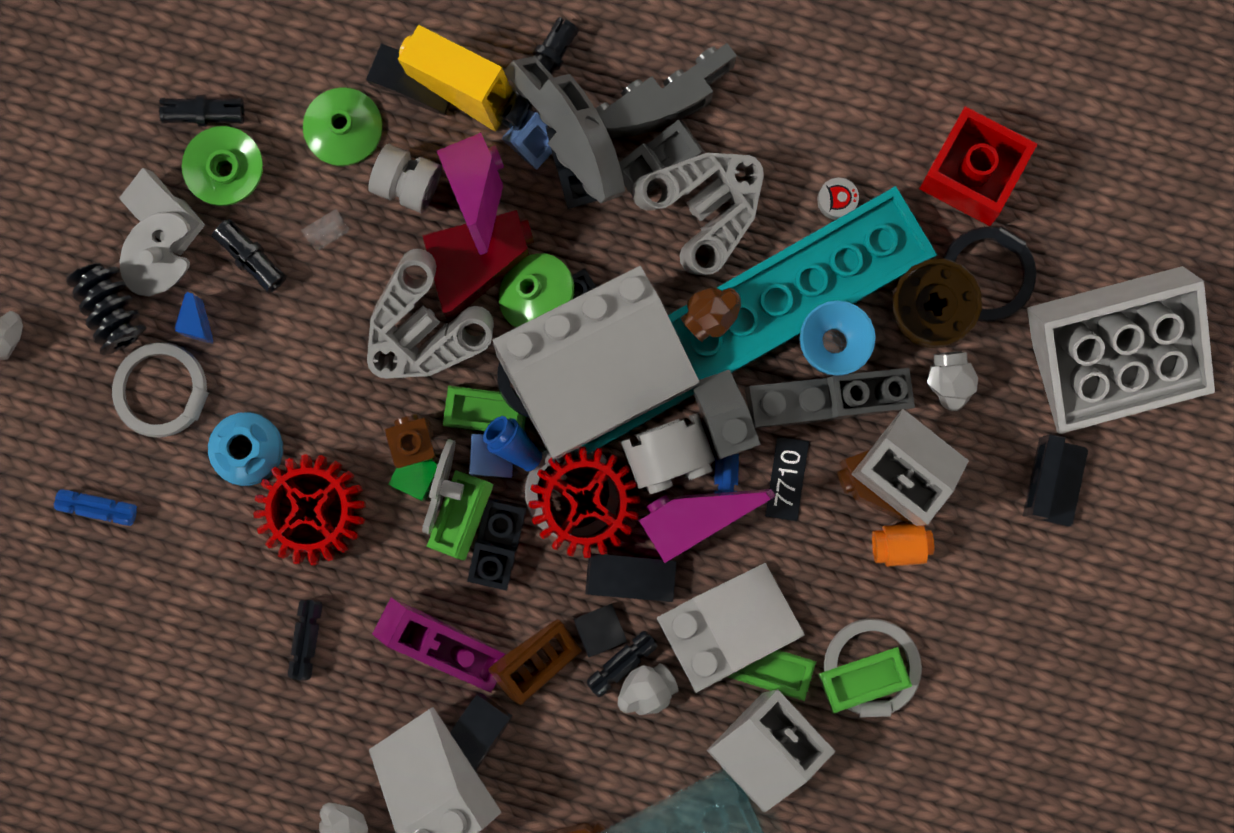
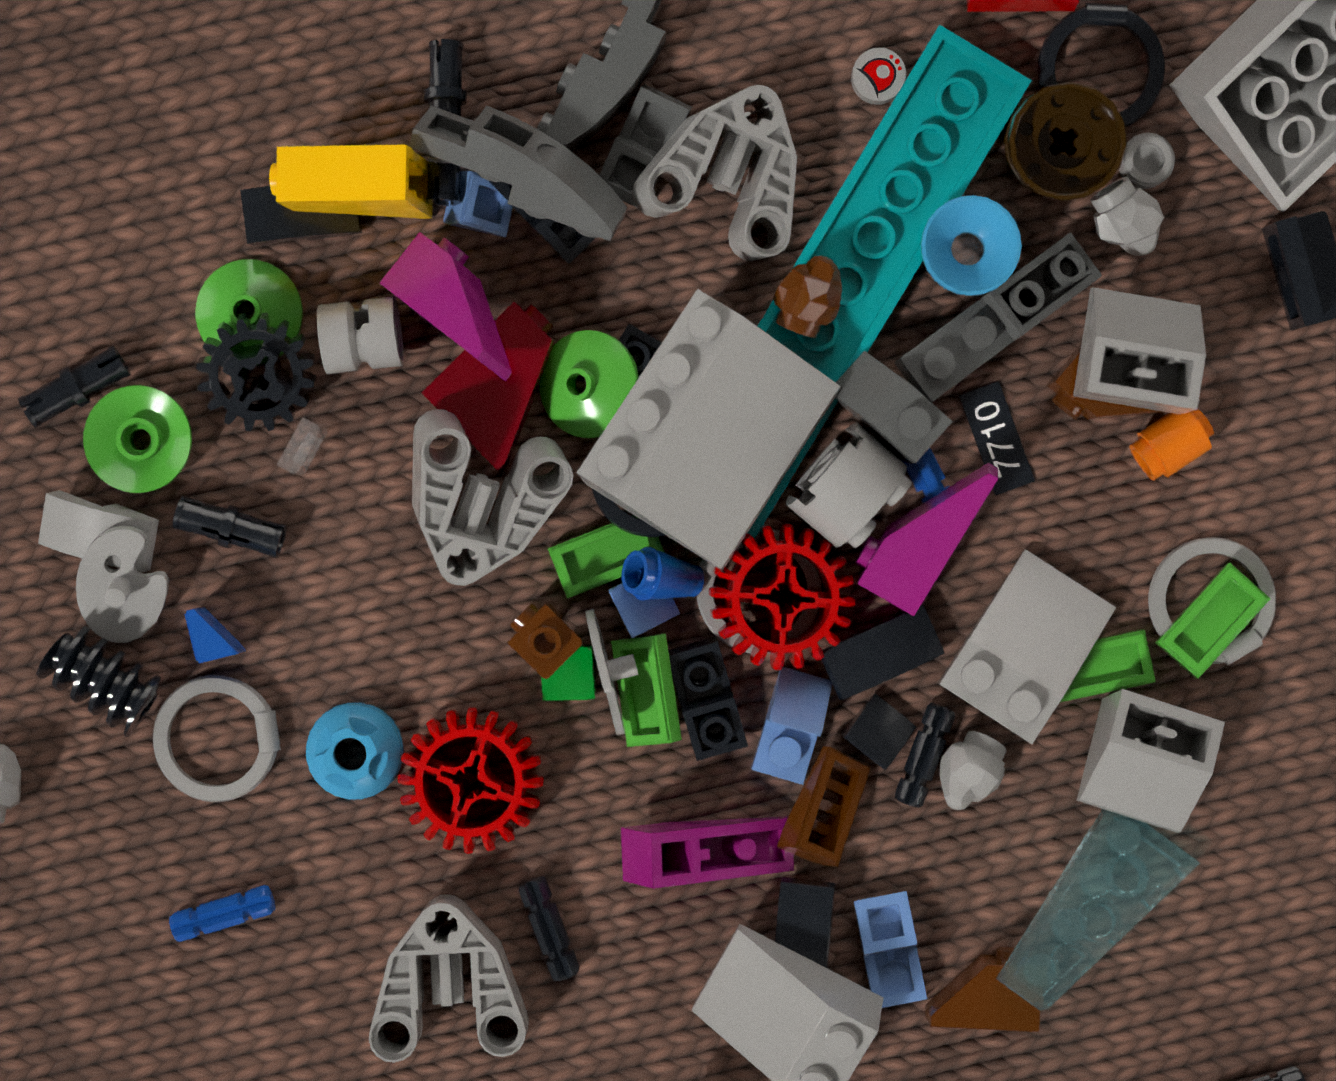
camera: 30 degrees left, 5 degrees up
none -> black gear [196,312,316,432]
none -> light grey connector [369,894,529,1063]
none -> medium blue slope [751,666,832,785]
none -> medium blue slope [854,891,927,1008]
none -> light grey tile [1119,133,1175,189]

